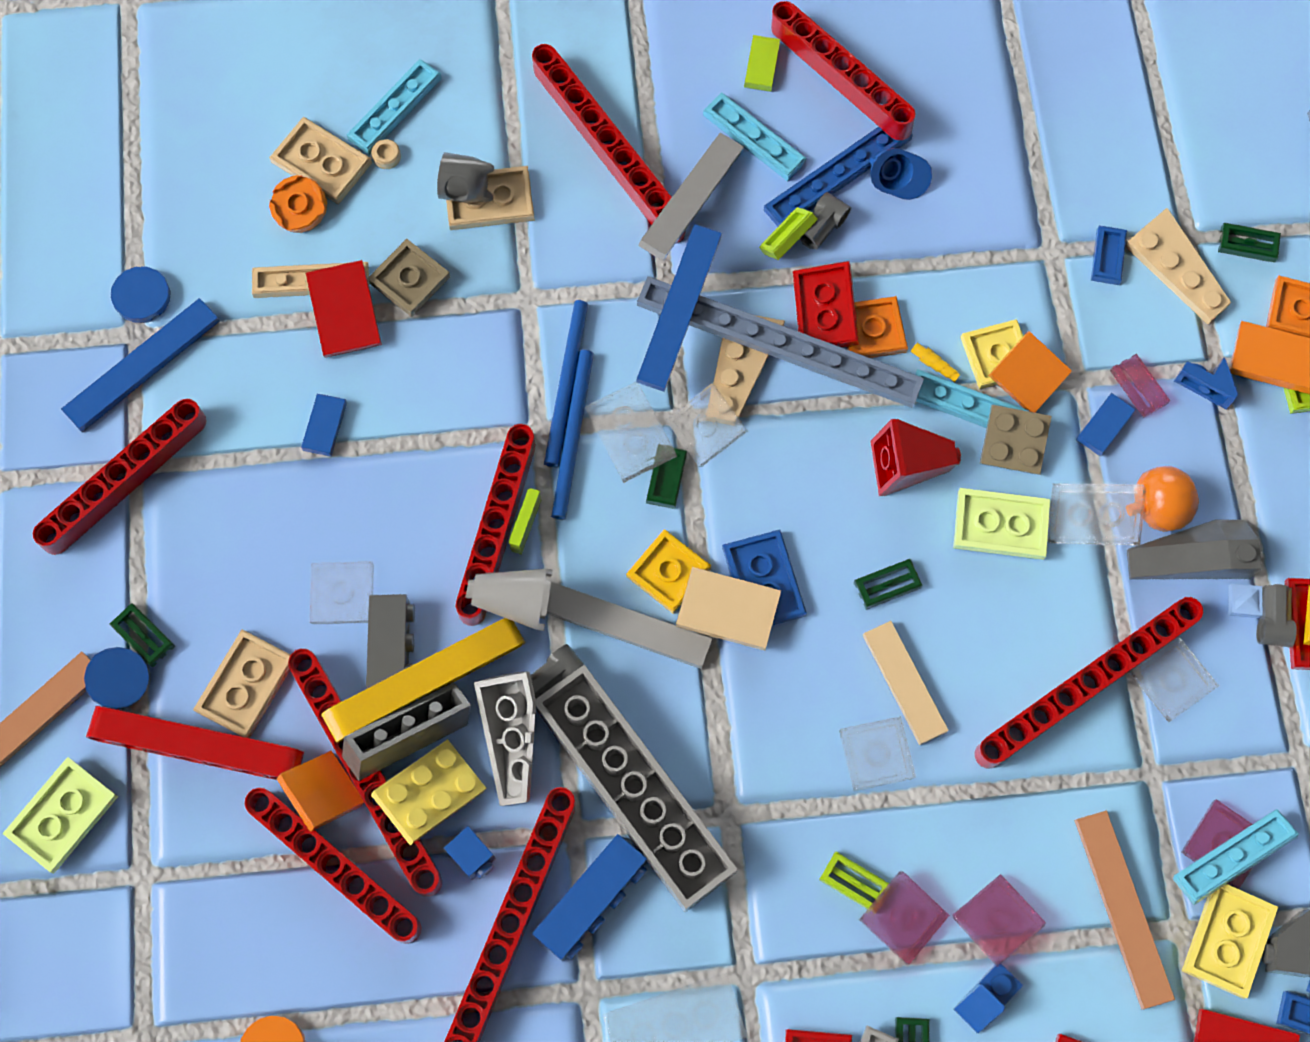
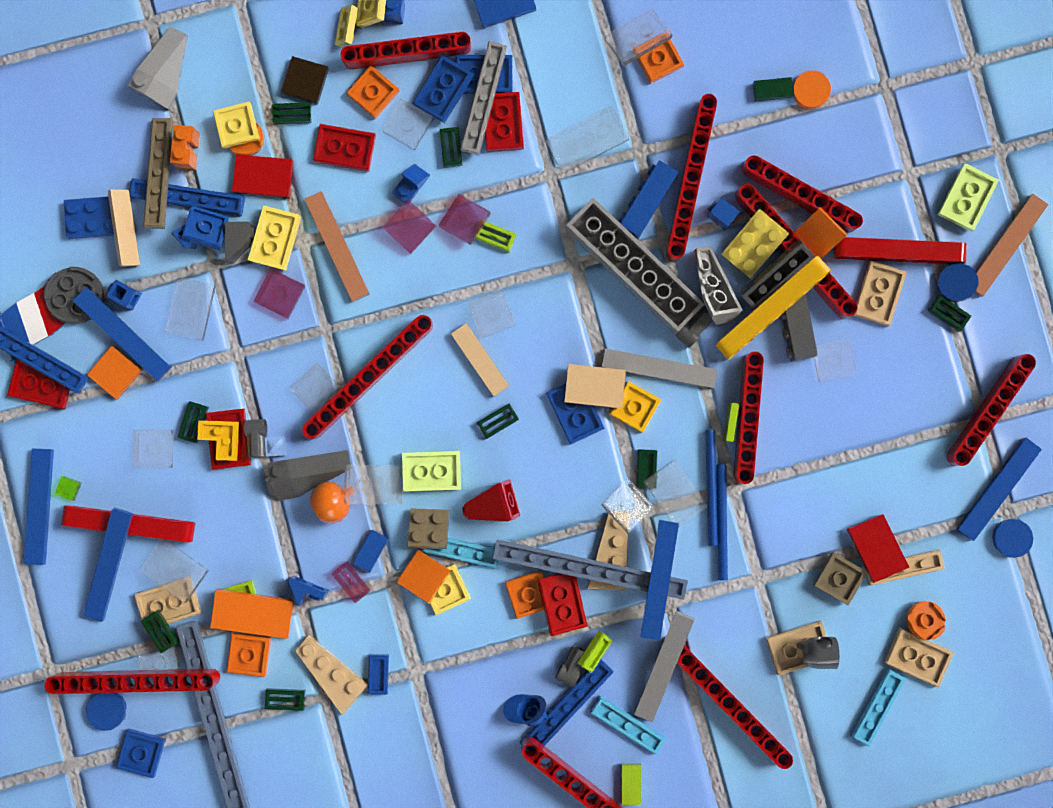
camera: 175 degrees right, 15 degrees up
blue tile [301,393,347,457] -> none
tan tile [371,139,401,169] -> none
light grey cone [466,569,552,631] -> none
yellow animal [910,342,960,383] -> none
medium azure tile [1173,809,1299,905] -> none

